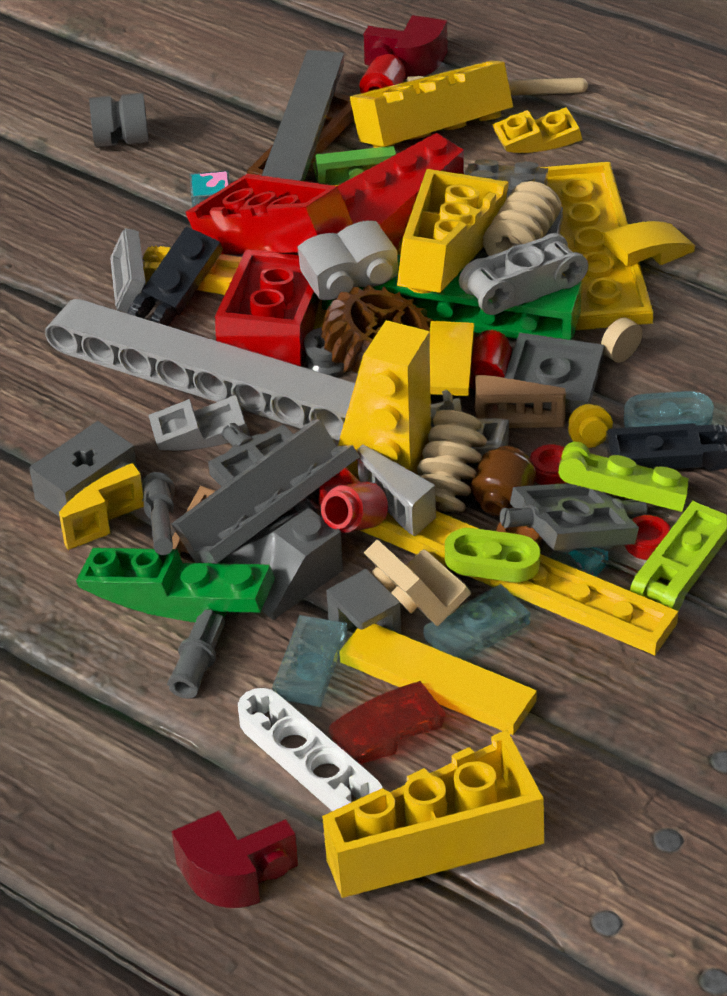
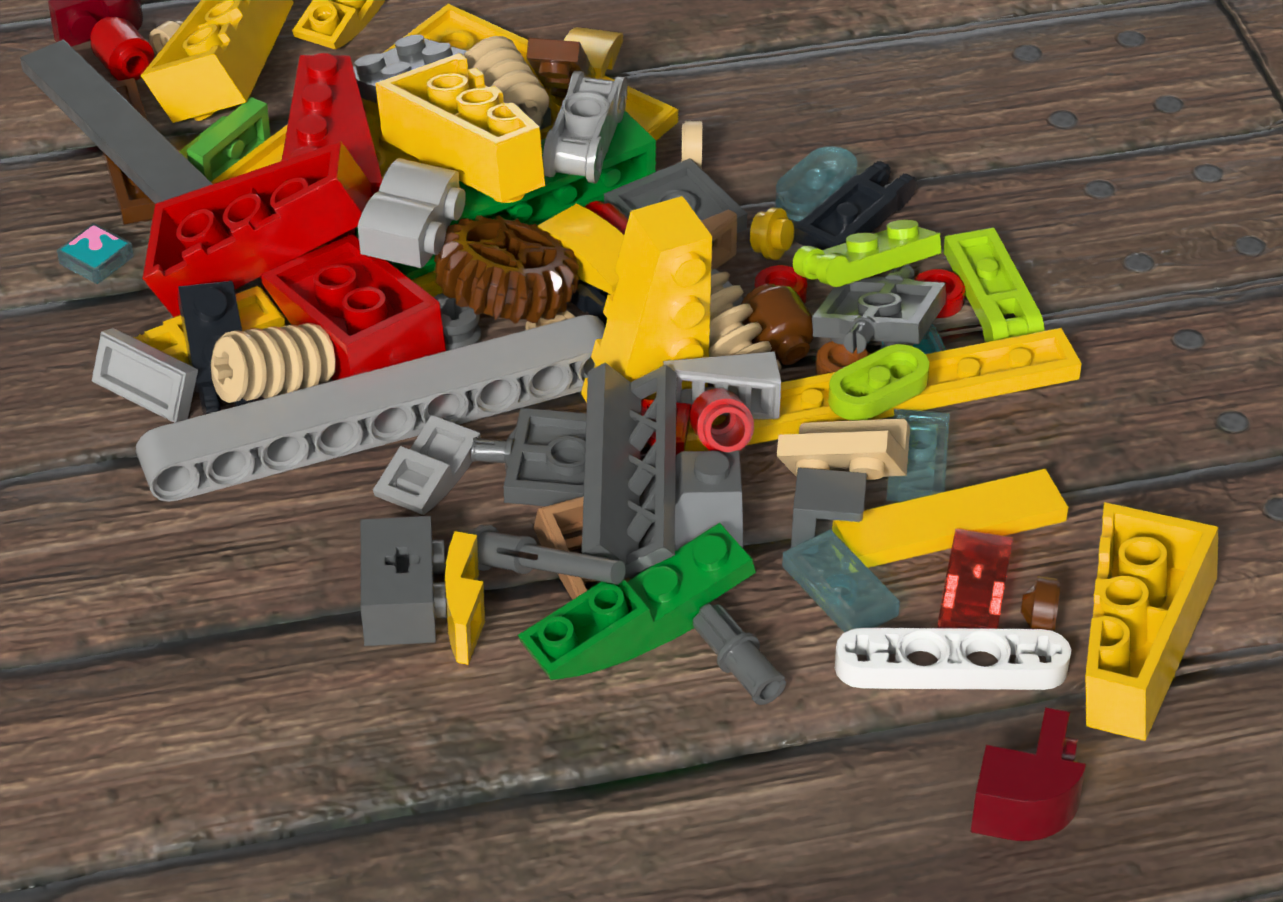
camera: 50 degrees left, 0 degrees up
none -> tan piece [211,323,335,403]
none -> reddish brown plate [526,38,596,98]
none -> reddish brown tile [1021,576,1061,631]

